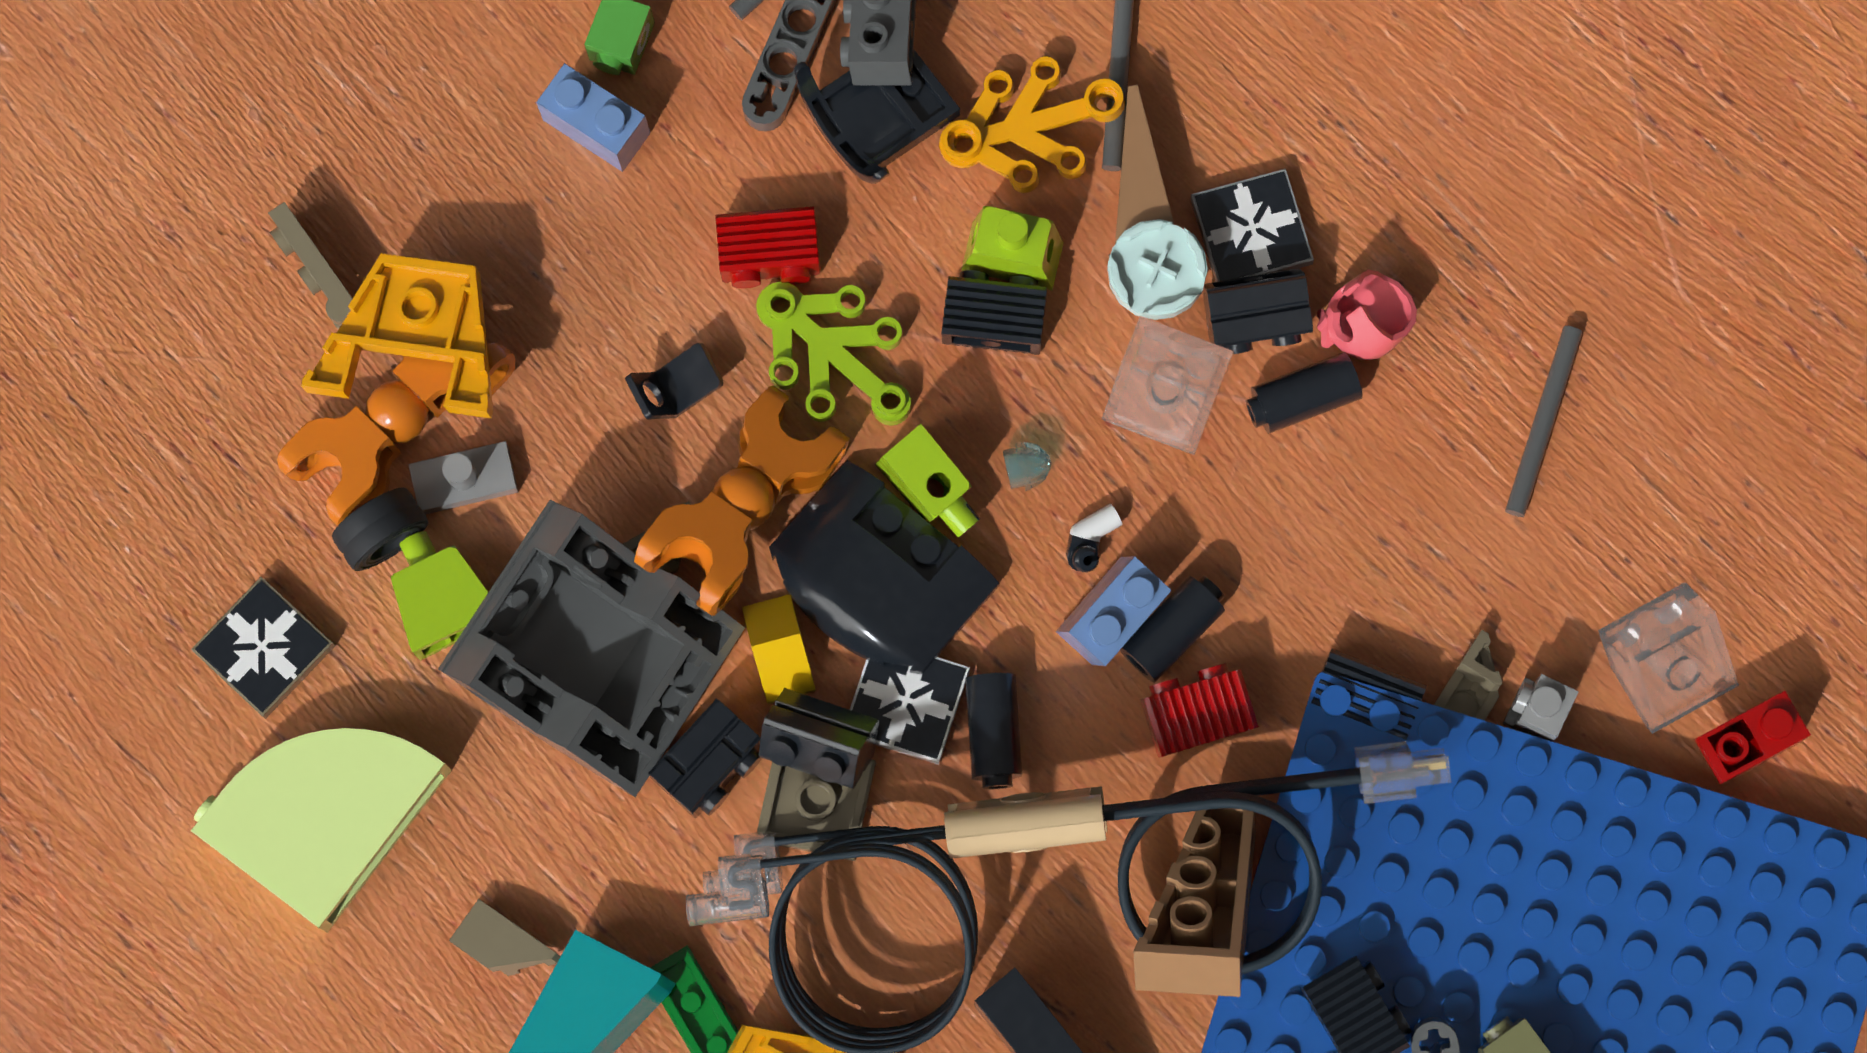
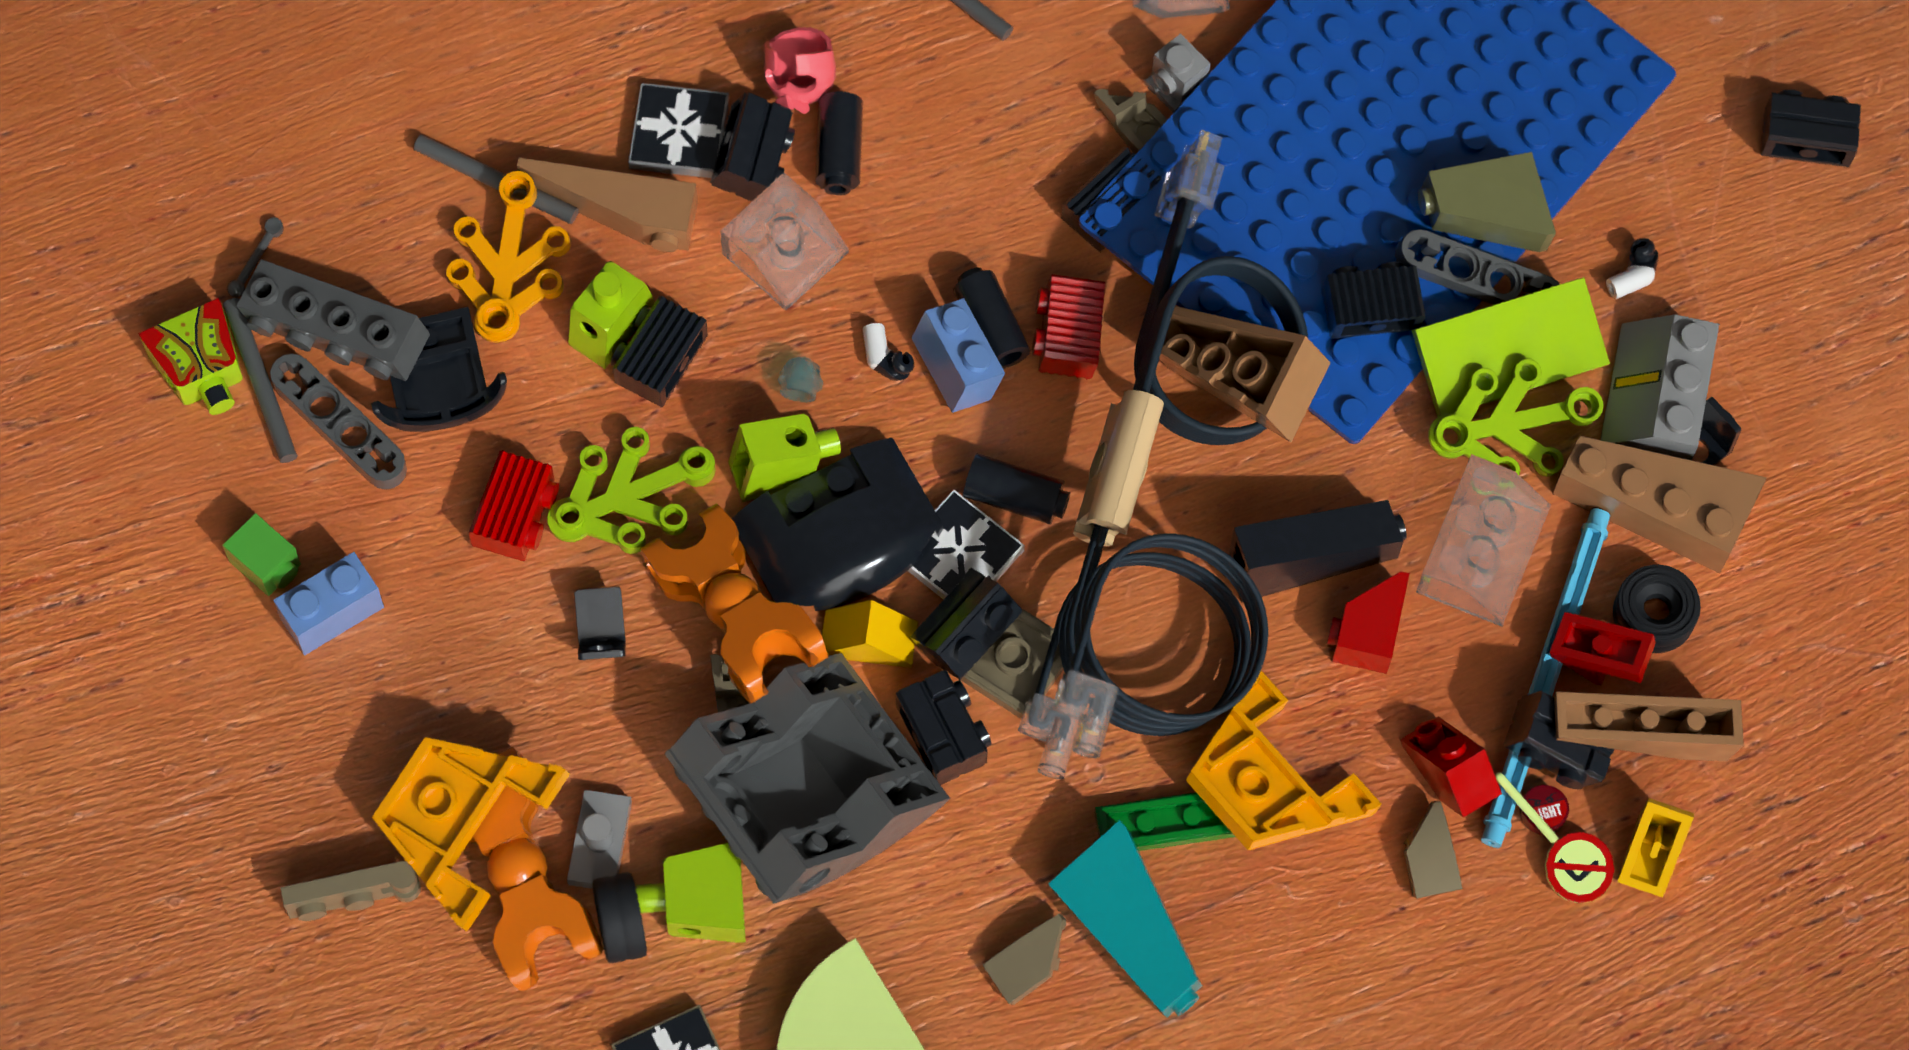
camera: 75 degrees left, 10 degrees down
light aqua tile [1107,219,1208,320] -> none

